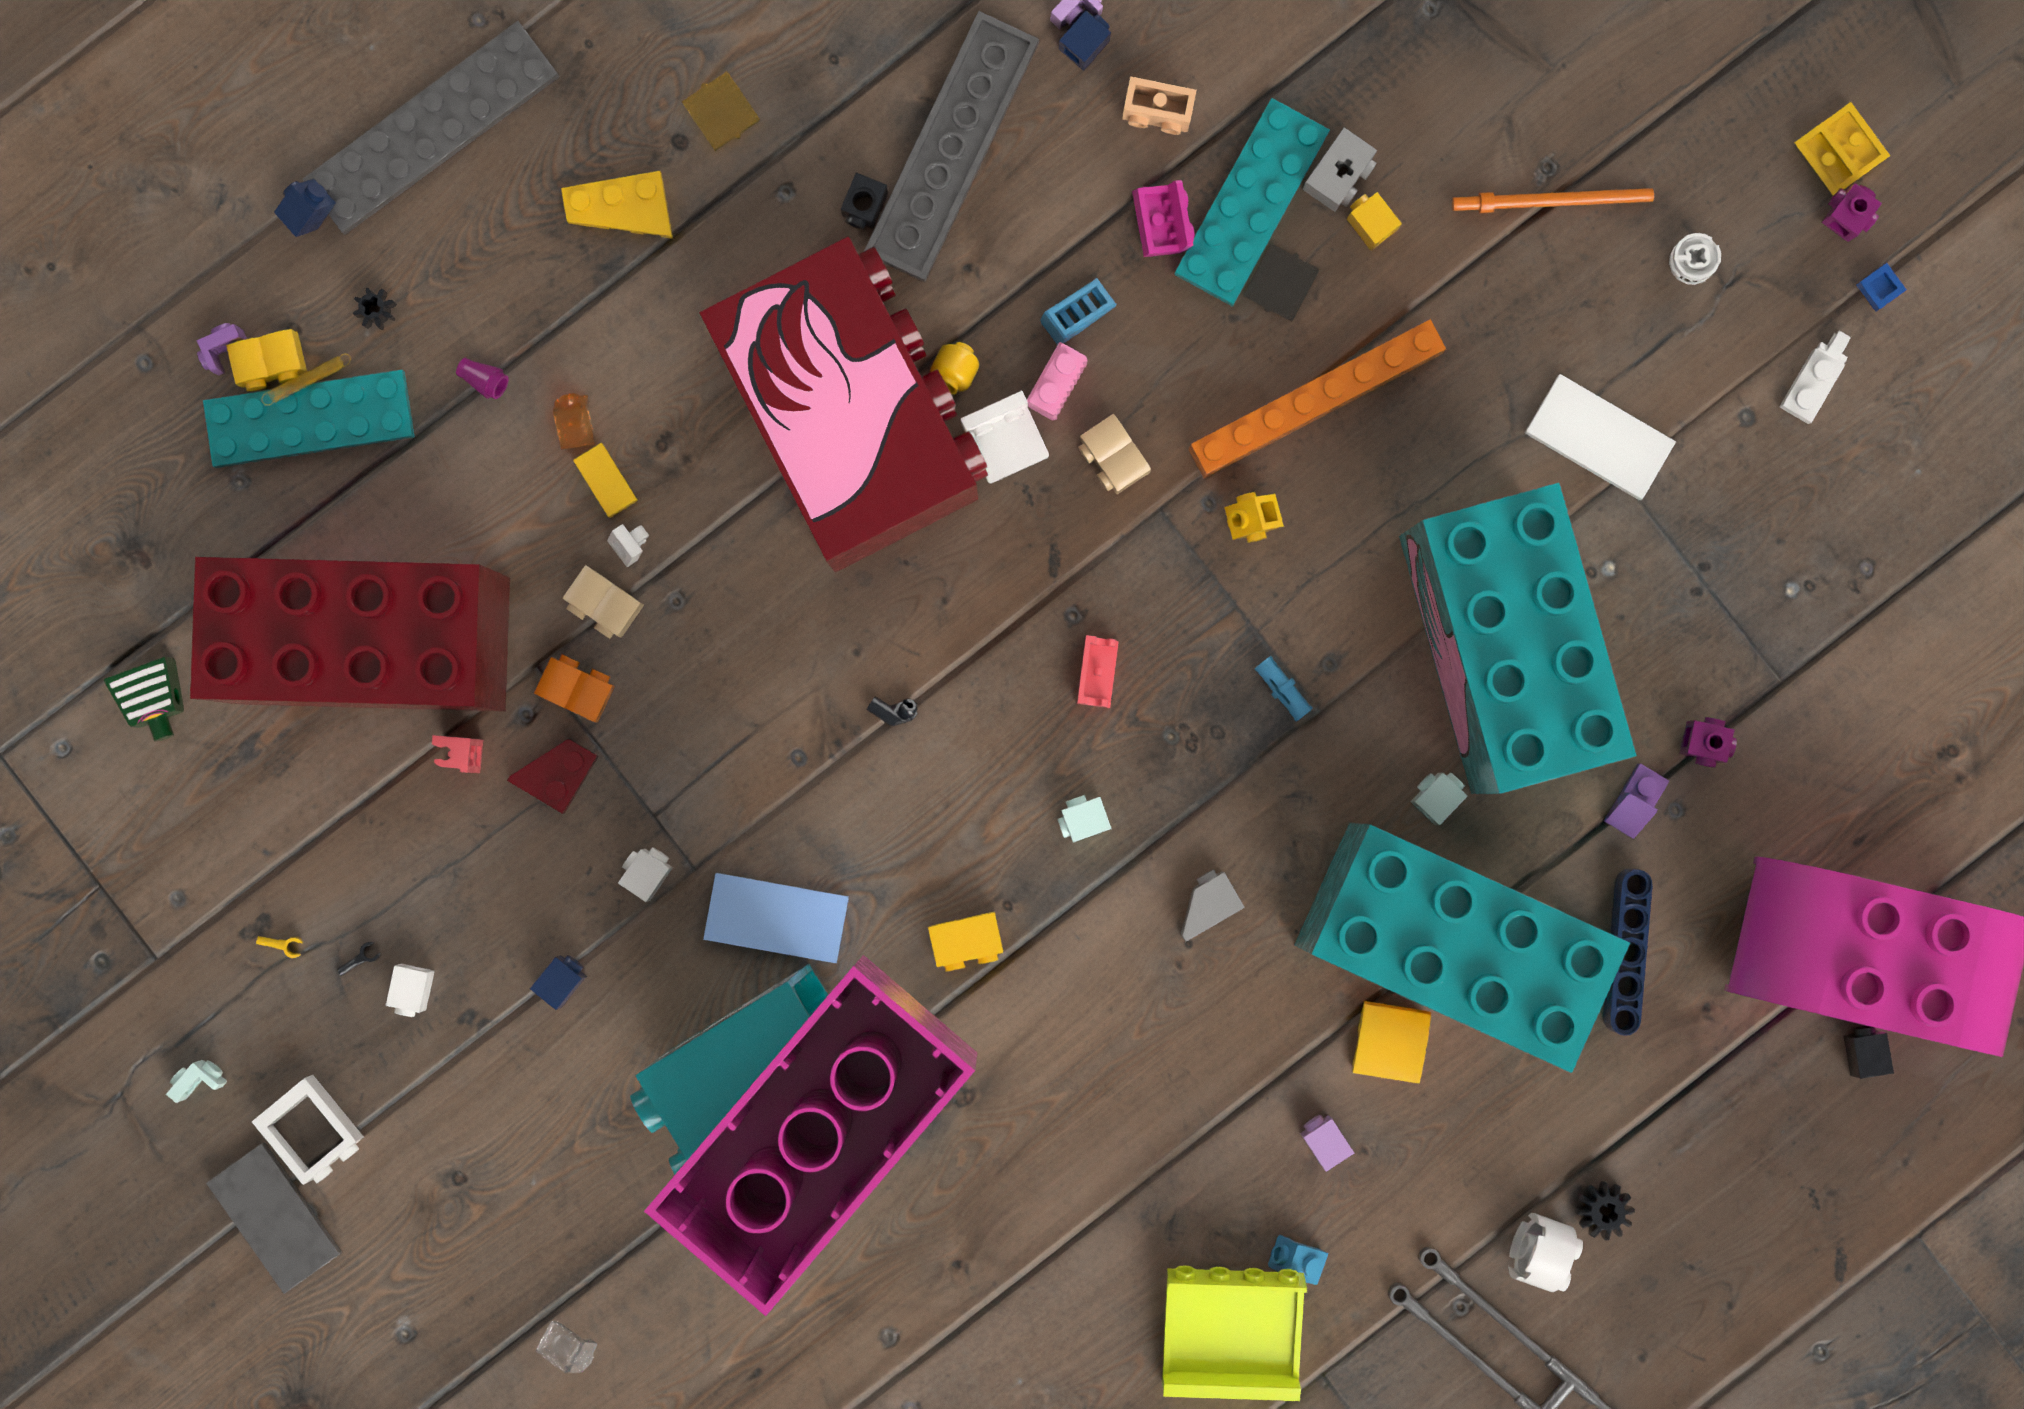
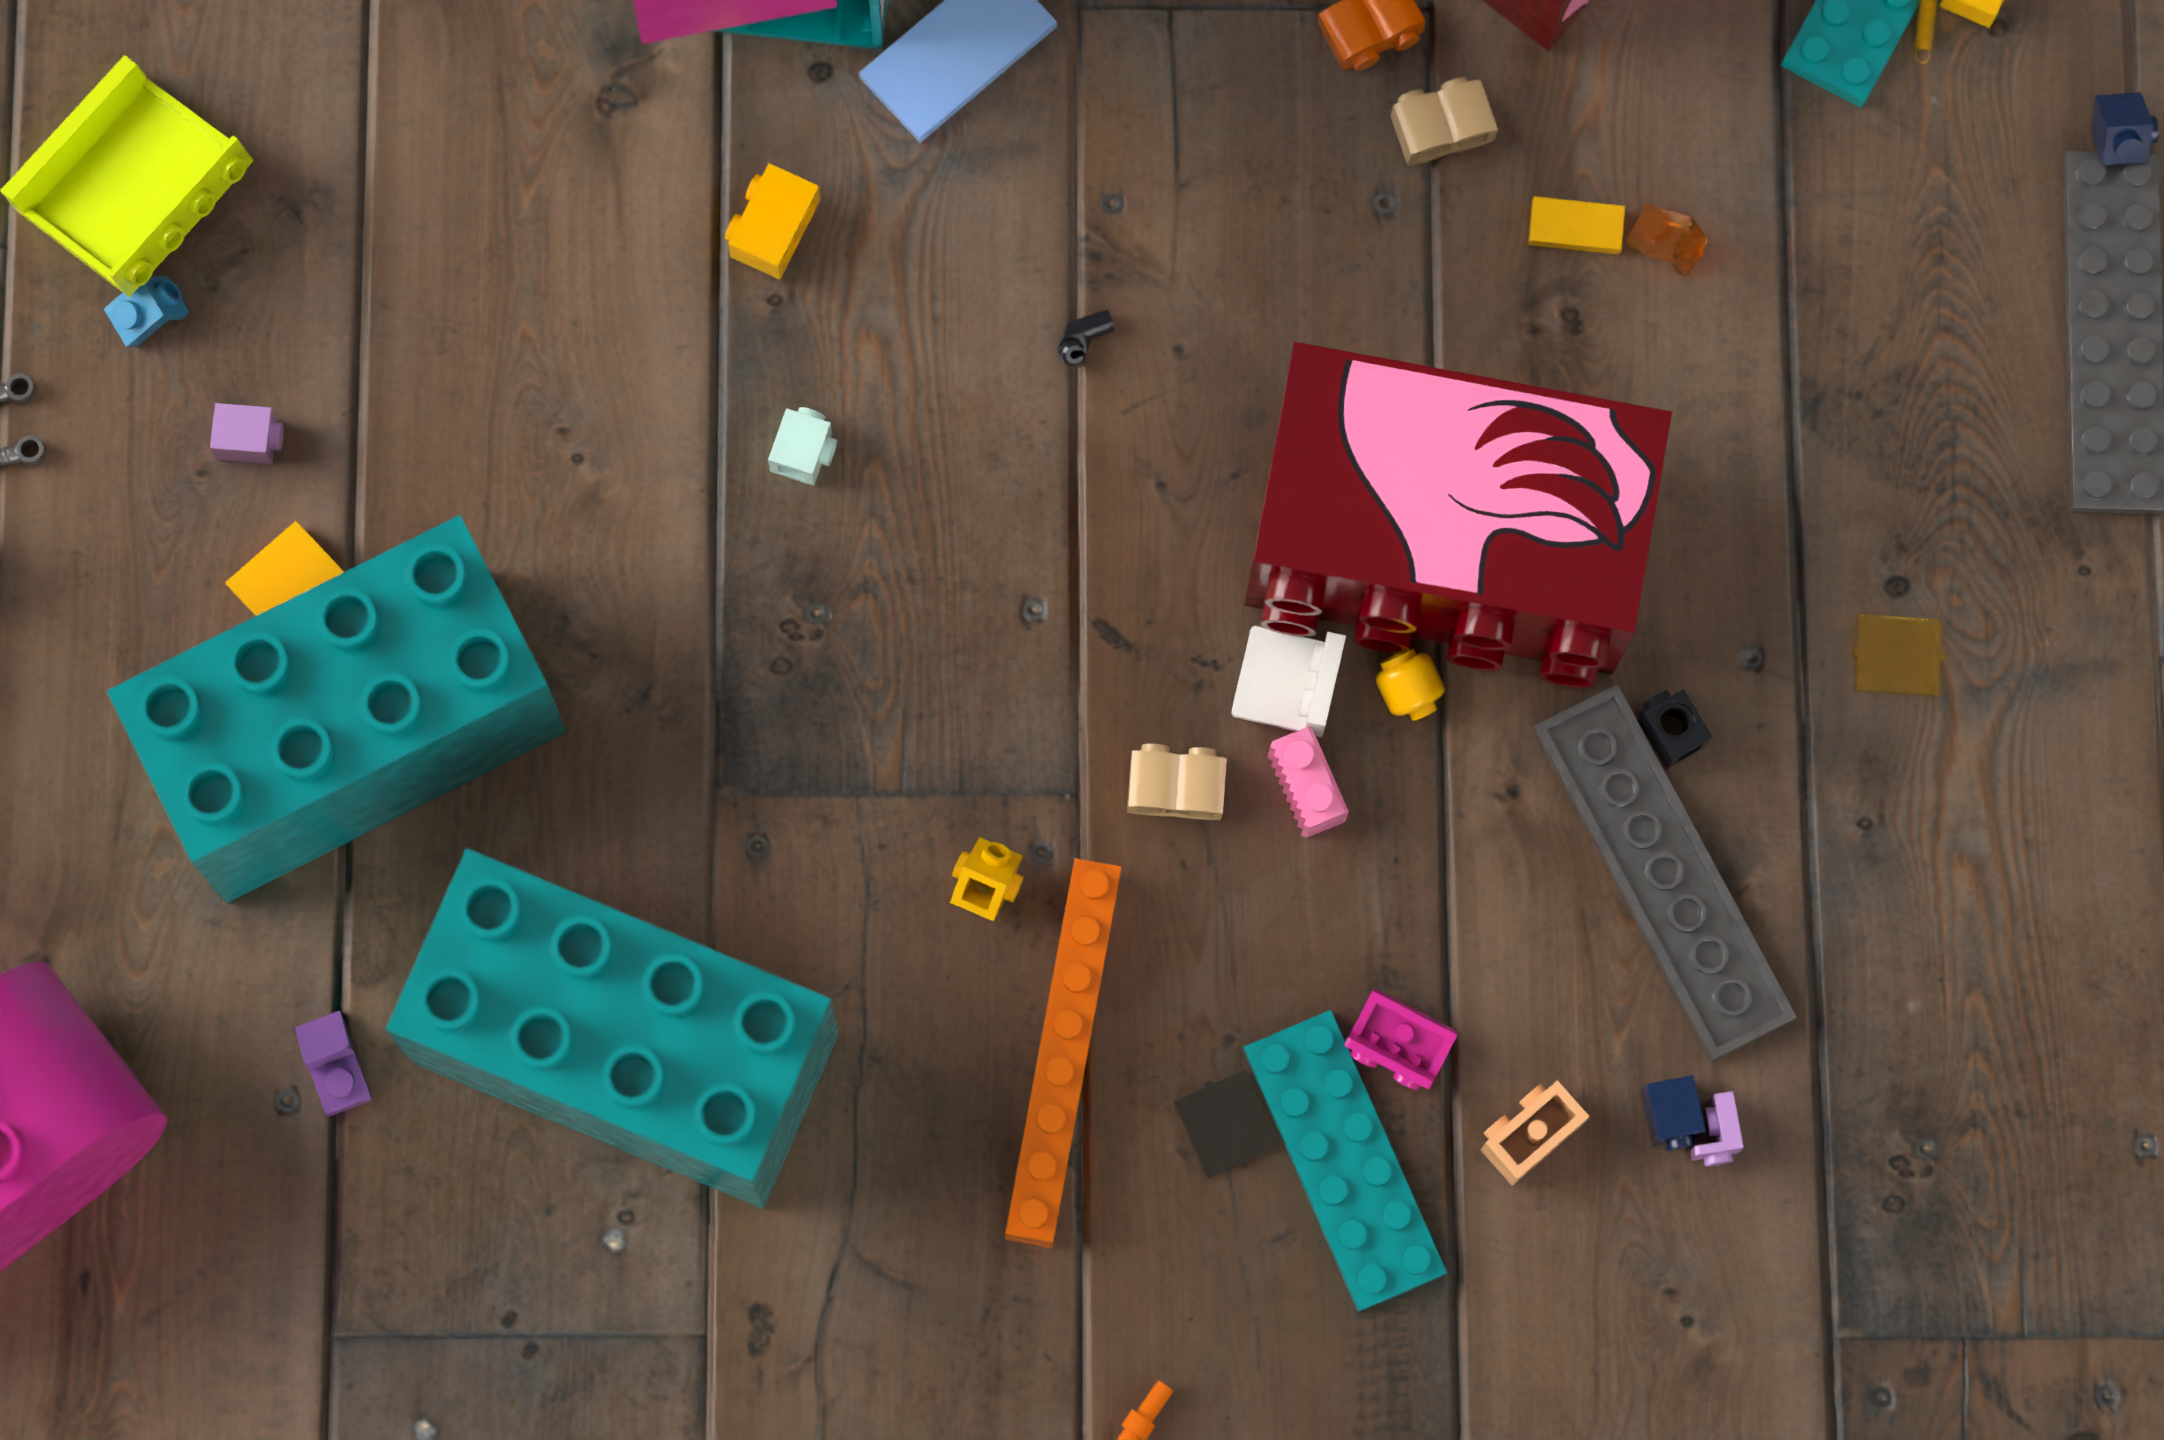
camera: 125 degrees right, 10 degrees down
black gear [353,287,397,330] -> none
magenta cone [456,358,509,399] -> none
yellow wing [561,171,673,239] -> none
white tile [607,524,649,567] -> none
dark azure slope [1040,278,1117,345] -> none
coral hinge [1077,635,1119,708] -> none
light grey slope [1181,869,1245,941] -> none
dark azure pin [1254,656,1313,721] -> none
light grey brick [1302,128,1377,212] -> none
yellow brick [1347,192,1402,251] -> none
light aqua brick [1411,773,1467,825] -> none
white tile [1524,374,1676,500] -> none
dark blue beam [1603,869,1653,1036] -> none
magenta brick [1679,717,1737,768] -> none

